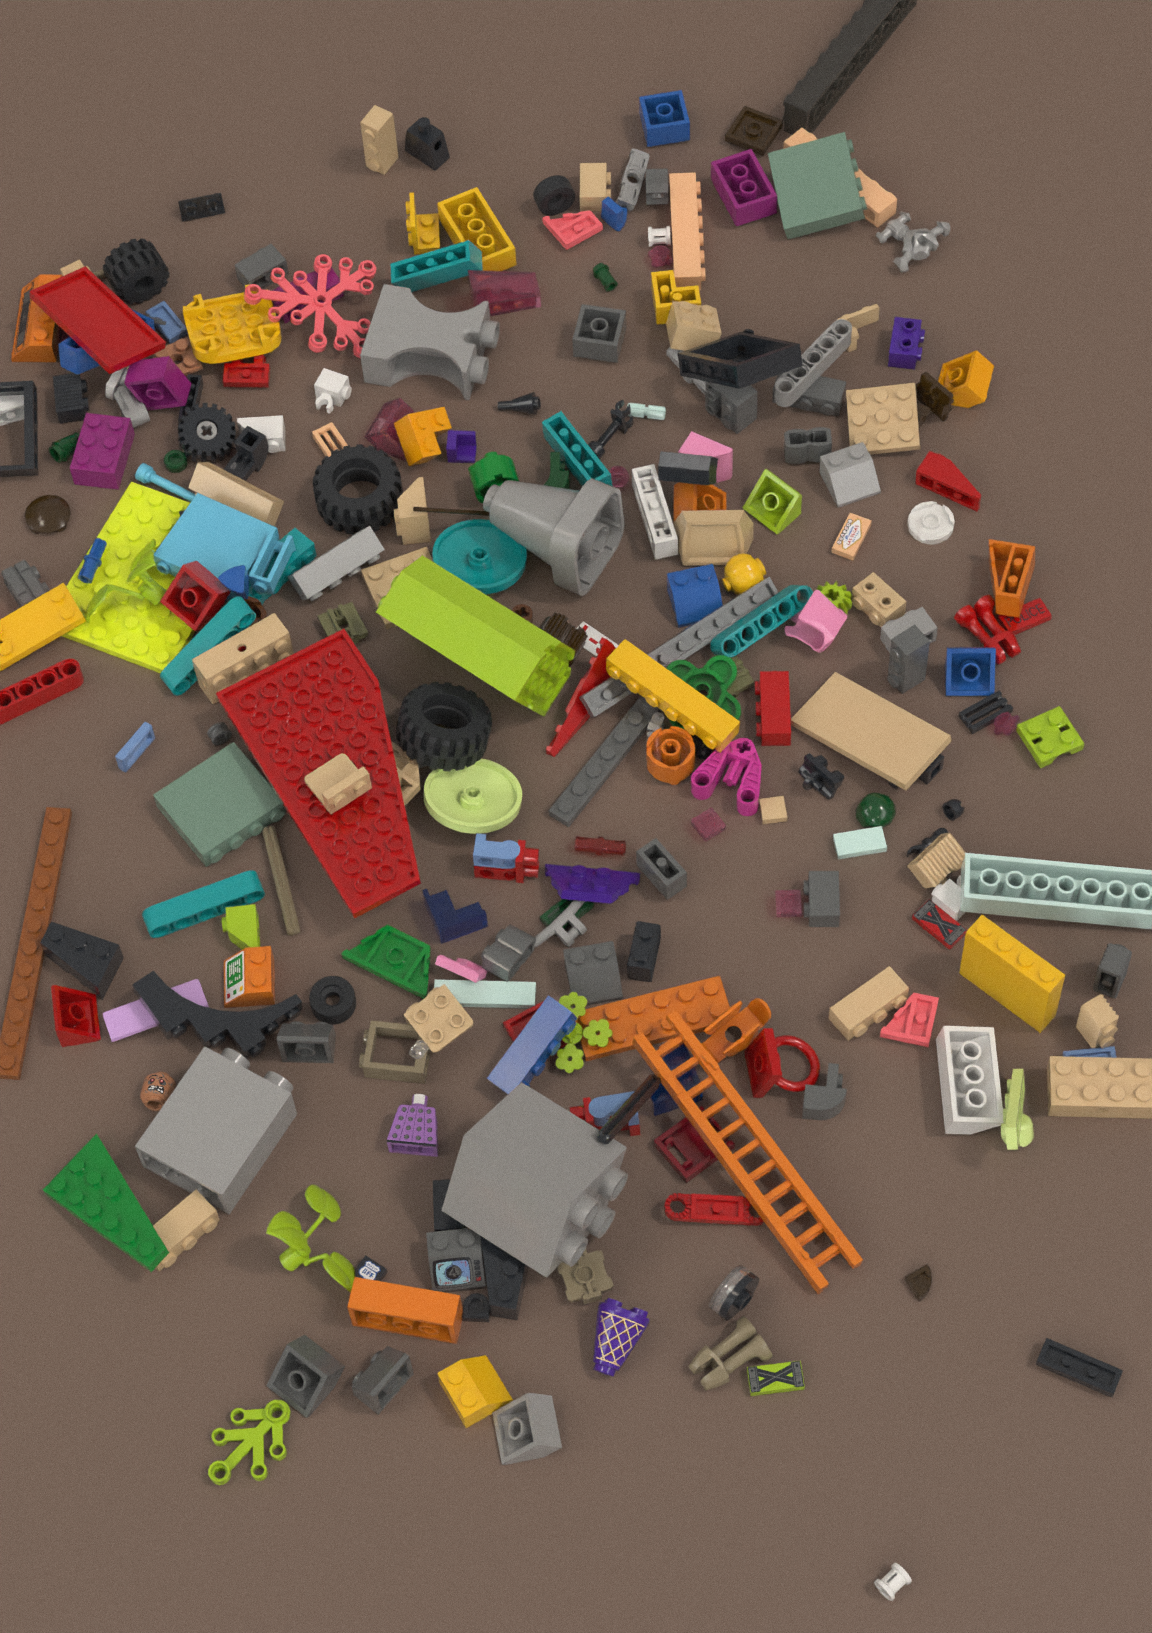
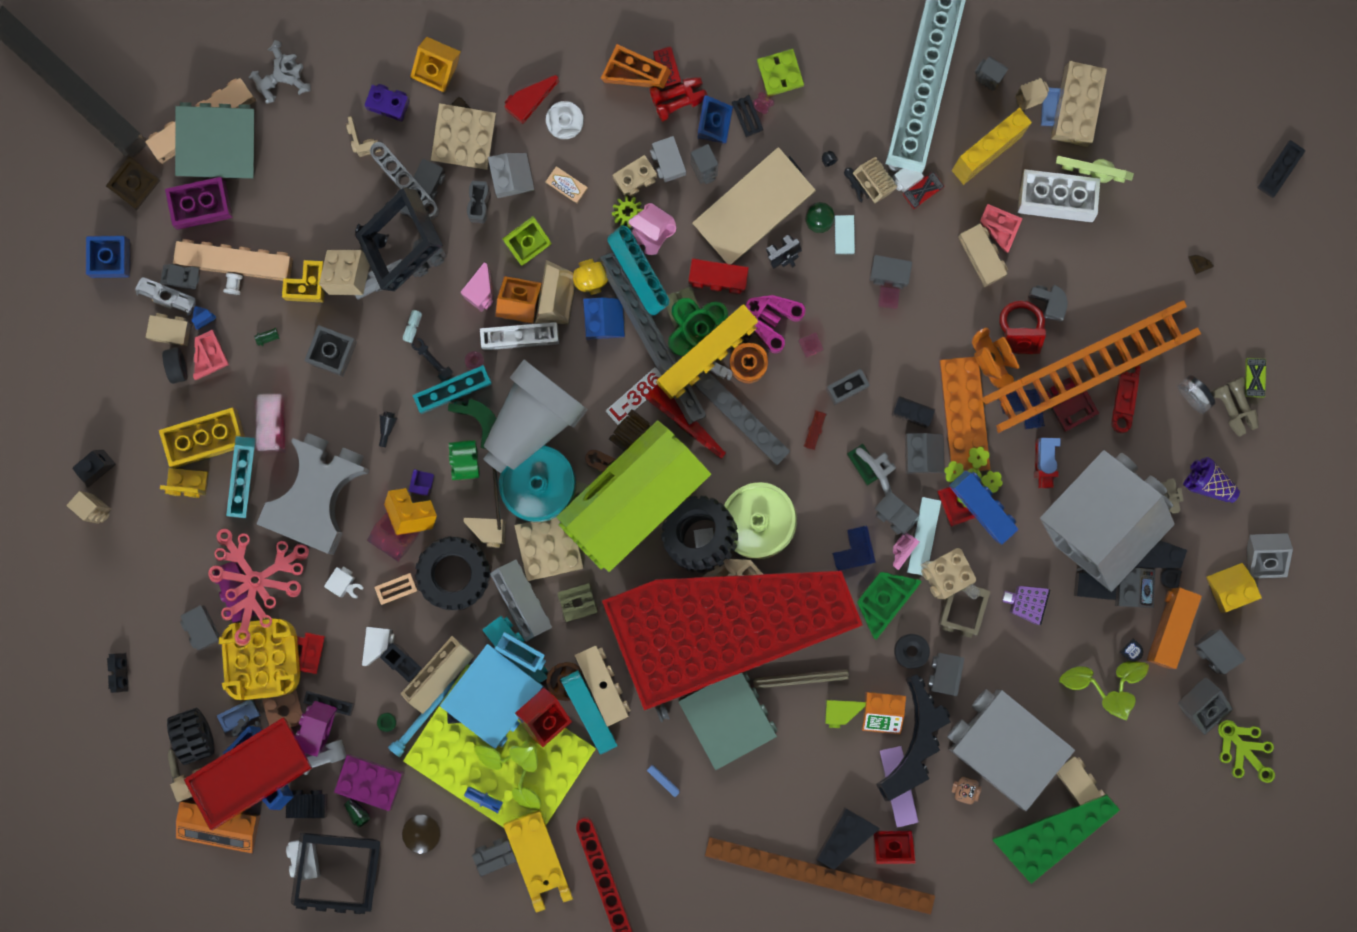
camera: 85 degrees left, 25 degrees up
teal beam [142,870,265,938] -> none
black bush [178,403,236,464] -> none
blue tile [218,565,249,599] -> none
tan bracket [304,753,372,814] -> none
hips [473,833,539,883] -> none
dark purple wing [545,864,640,904] -> none
black axle [597,1074,662,1145] -> none
clear pink plate [648,245,673,268] -> none
black piece [658,451,718,485] -> none
tan tile [759,796,787,824] -> none
dark brown piece [916,372,954,422] -> none

